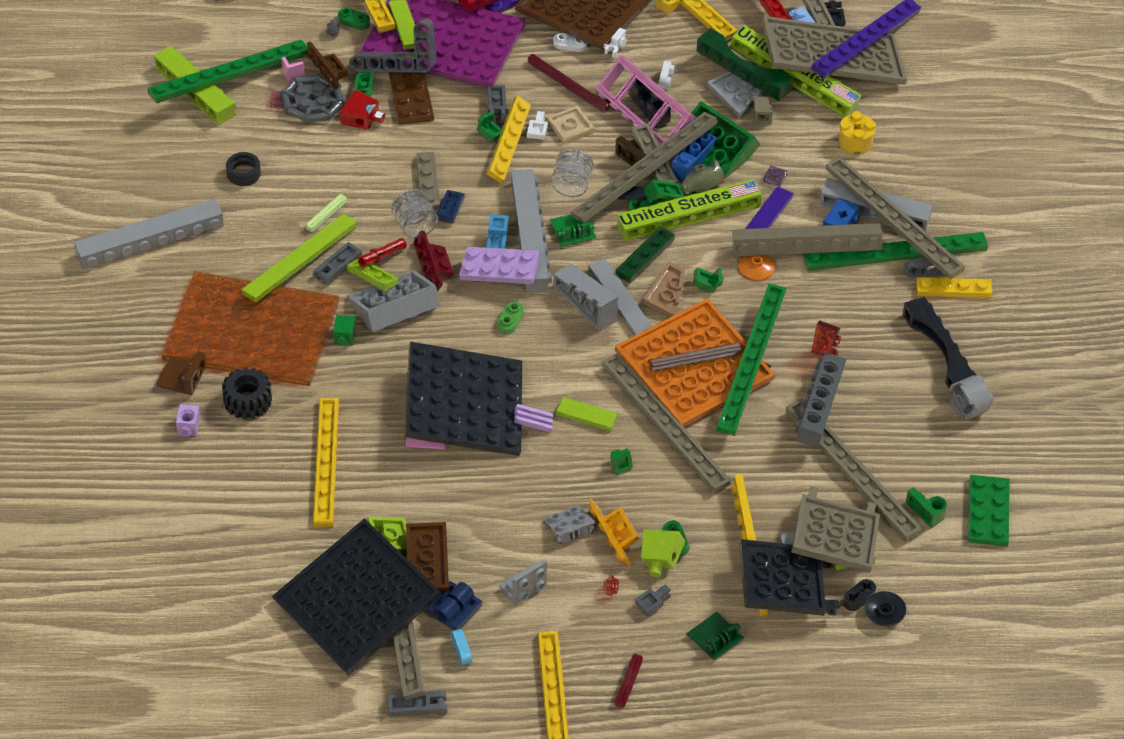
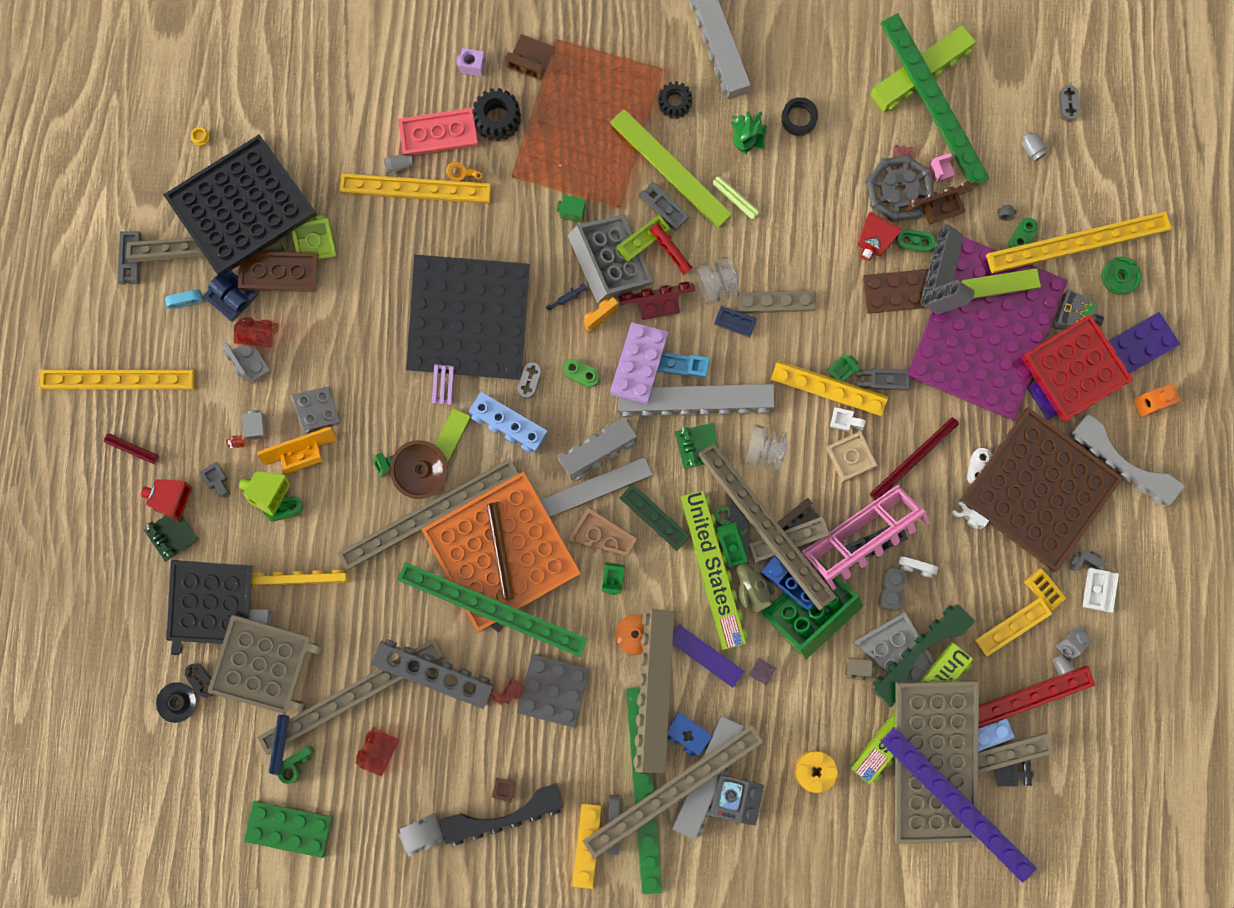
camera: 100 degrees right, 30 degrees up
none -> red torso [141,479,193,522]
none -> yellow plate [191,127,210,146]
none -> clear red bracket [234,317,279,348]
none -> light grey brick [242,410,268,440]
none -> dark blue axle [268,714,289,775]
none -> clear red bracket [356,727,399,777]
none -> light grey cone [384,155,413,174]
none -> reddish brown dish [390,440,448,499]
none -> coral plate [398,108,478,156]
none -> light orange plate [446,161,482,181]
none -> light blue brick [469,392,548,454]
none -> reddish brown plate [491,777,516,802]
none -> dark grey plate [517,654,590,728]
none -> light grey beam [518,362,541,399]
none -> dark blue piece [546,283,588,310]
none -> light orange plate [583,297,618,333]
none -> black tyre [658,81,692,119]
none -> dark grey slope [710,775,764,826]
none -> green hair [731,111,767,154]
none -> dark grey brick [878,568,906,611]
none -> light grey brick [1021,132,1048,161]

